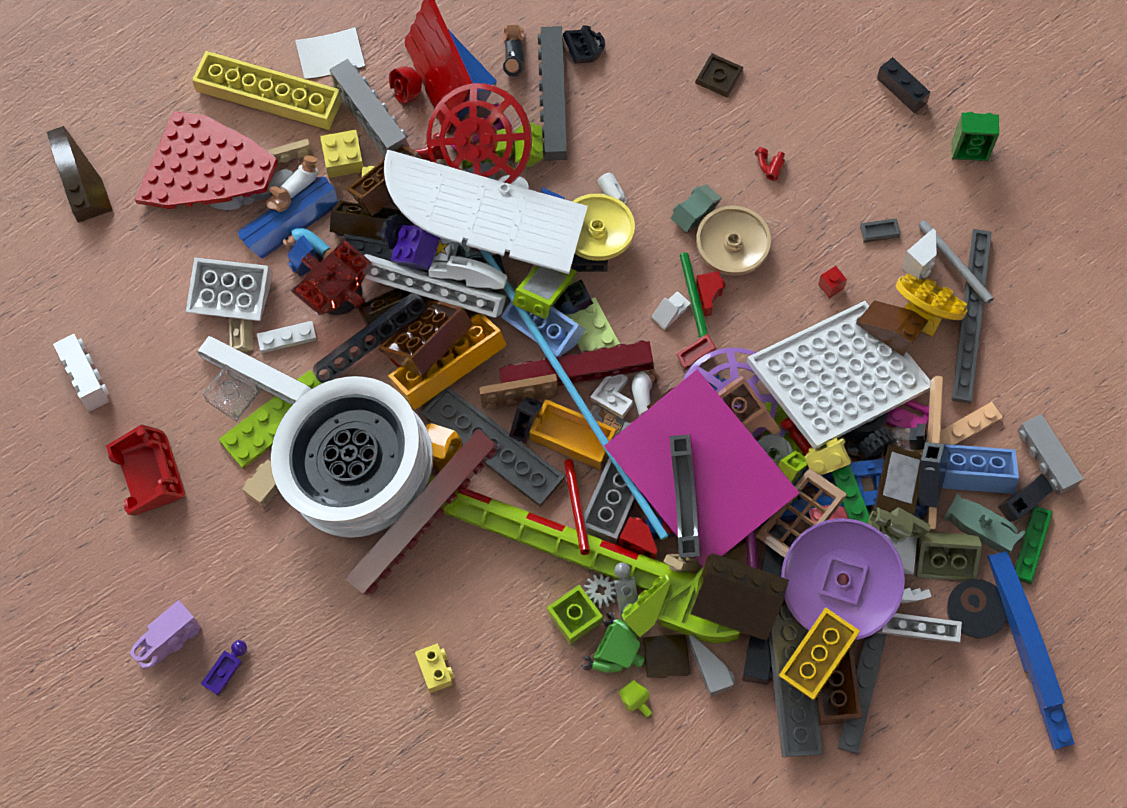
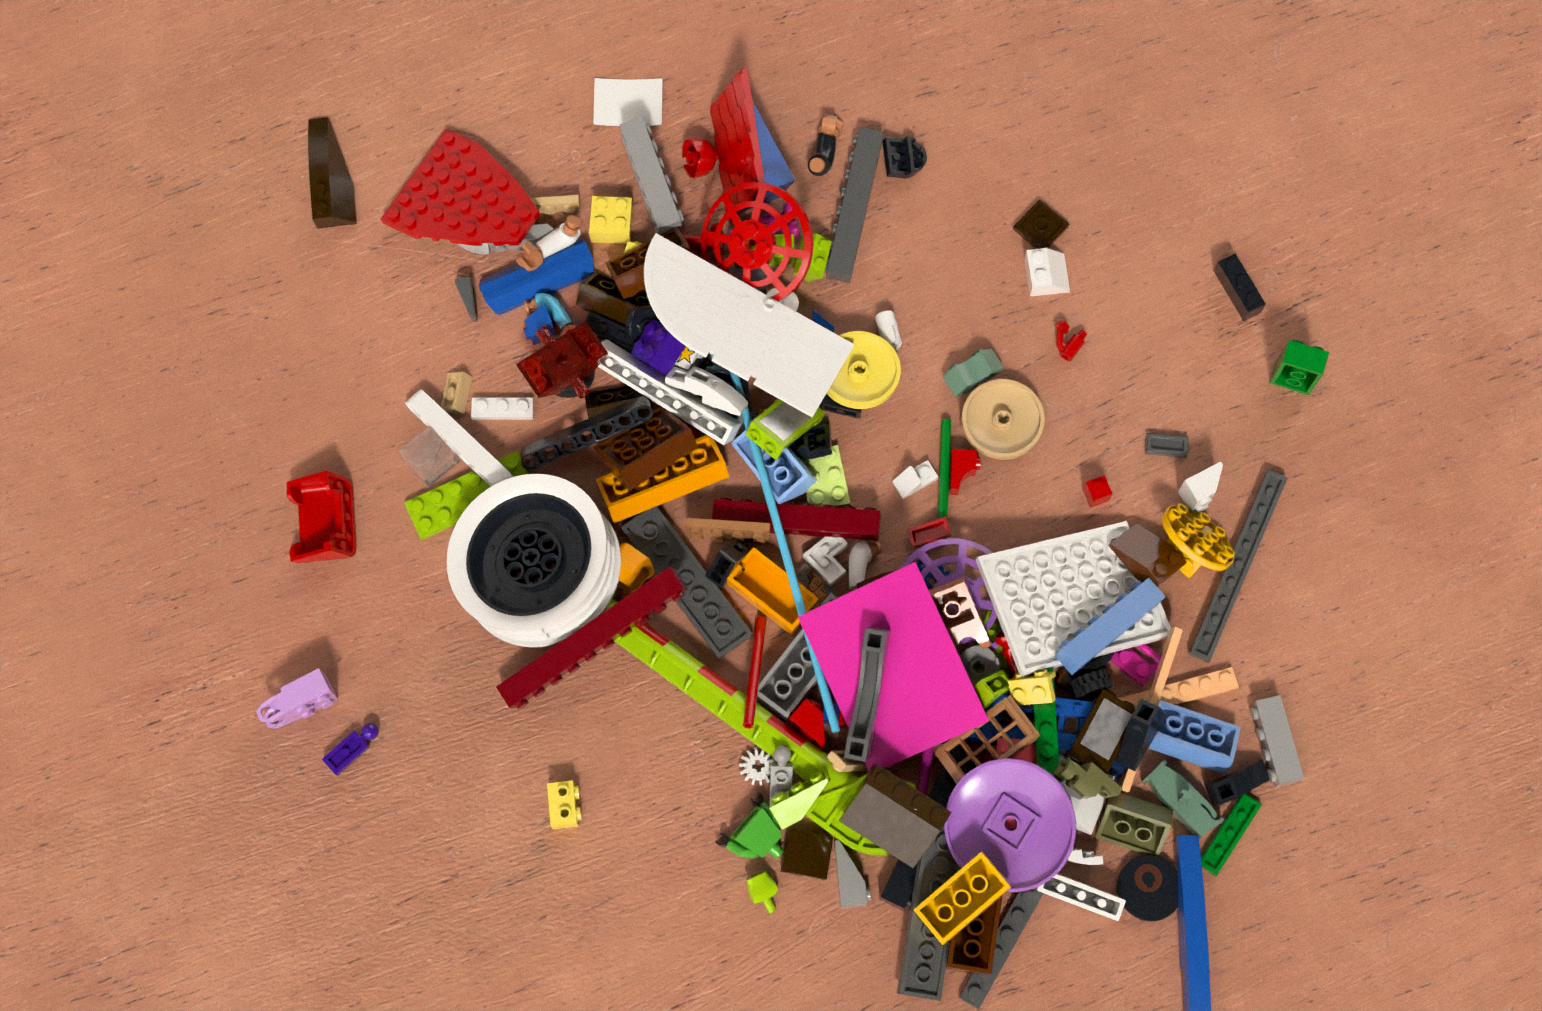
camera: 15 degrees right, 5 degrees up
white wedge [53,334,110,412] -> none
white slope [186,257,272,321] -> none
light yellow brick [192,51,342,130] -> none
tan brick [242,460,279,508] -> none
lime brick [547,585,603,645] -> none
leg [891,423,928,450] -> none
light grey piece [918,220,994,304] -> none
none -> dark grey slope [455,277,478,322]
none -> white slope [1024,248,1070,296]
none -> medium blue brick [1055,578,1166,675]

